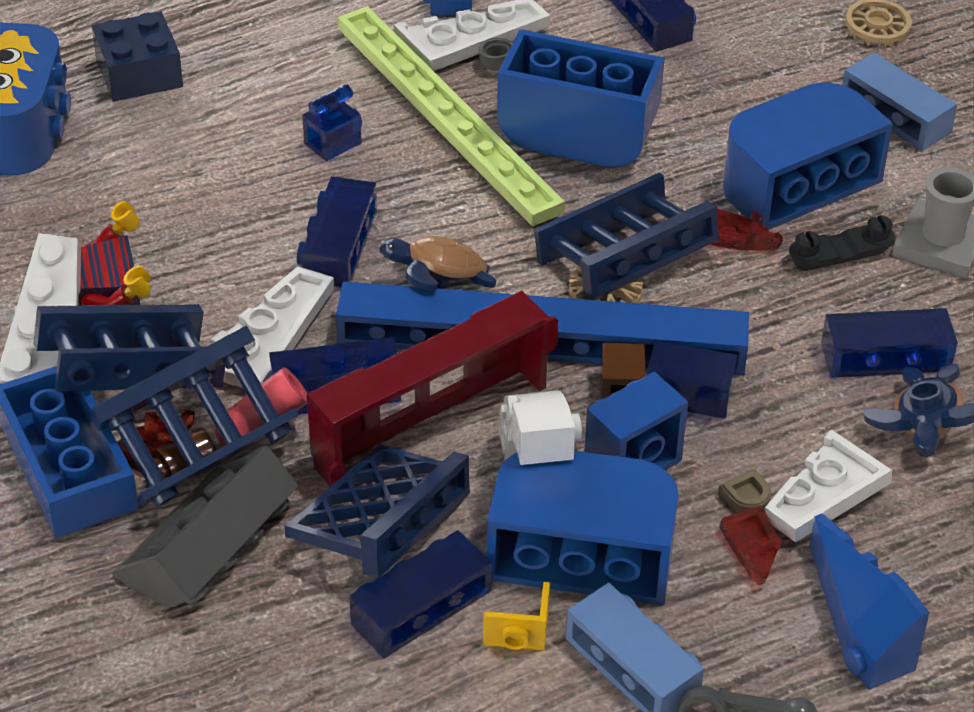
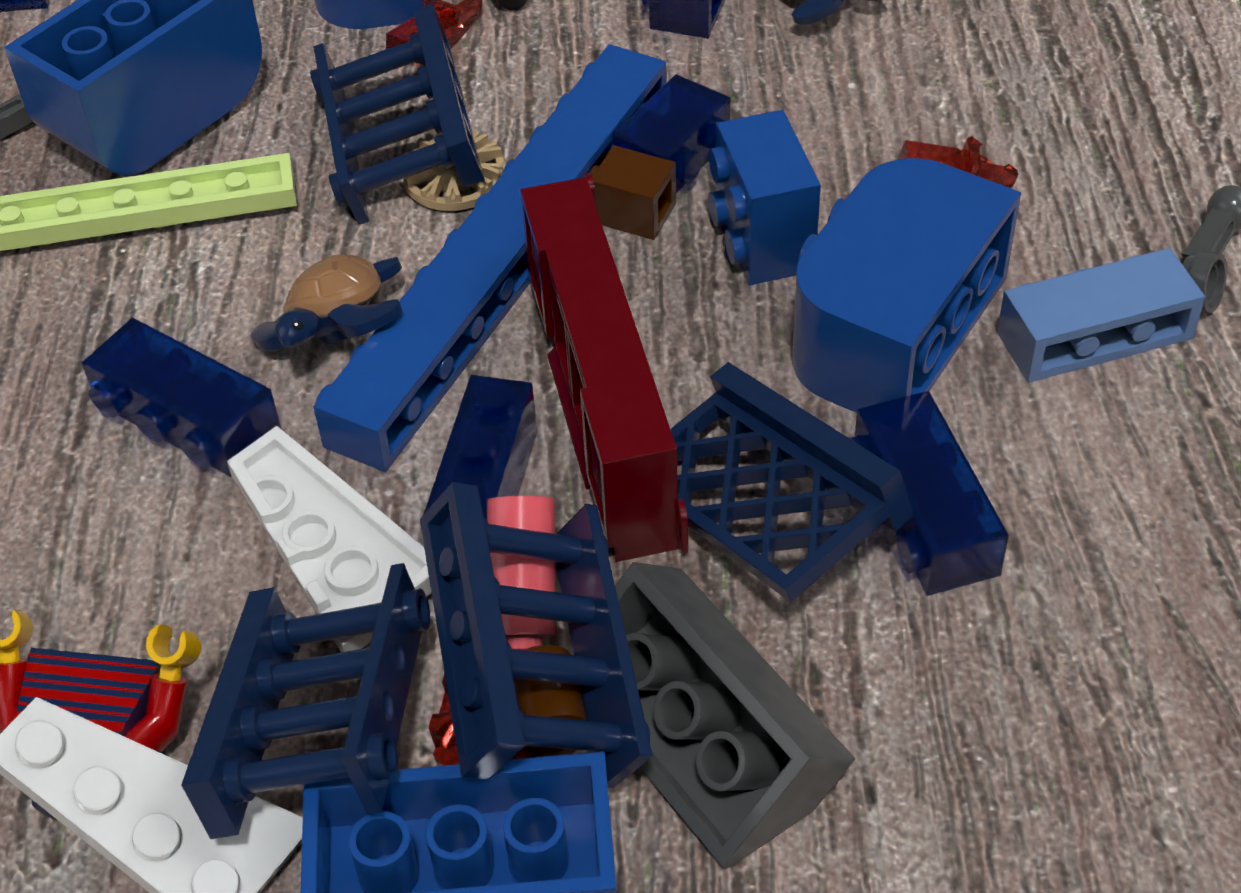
camera: 65 degrees left, 5 degrees up
yellow bracket [483,582,550,651] -> none
white brick [499,390,582,465] -> none
dark tan tile [718,469,771,517] -> none
white wing [765,430,892,542] -> none
blue wedge [810,514,930,690] -> none

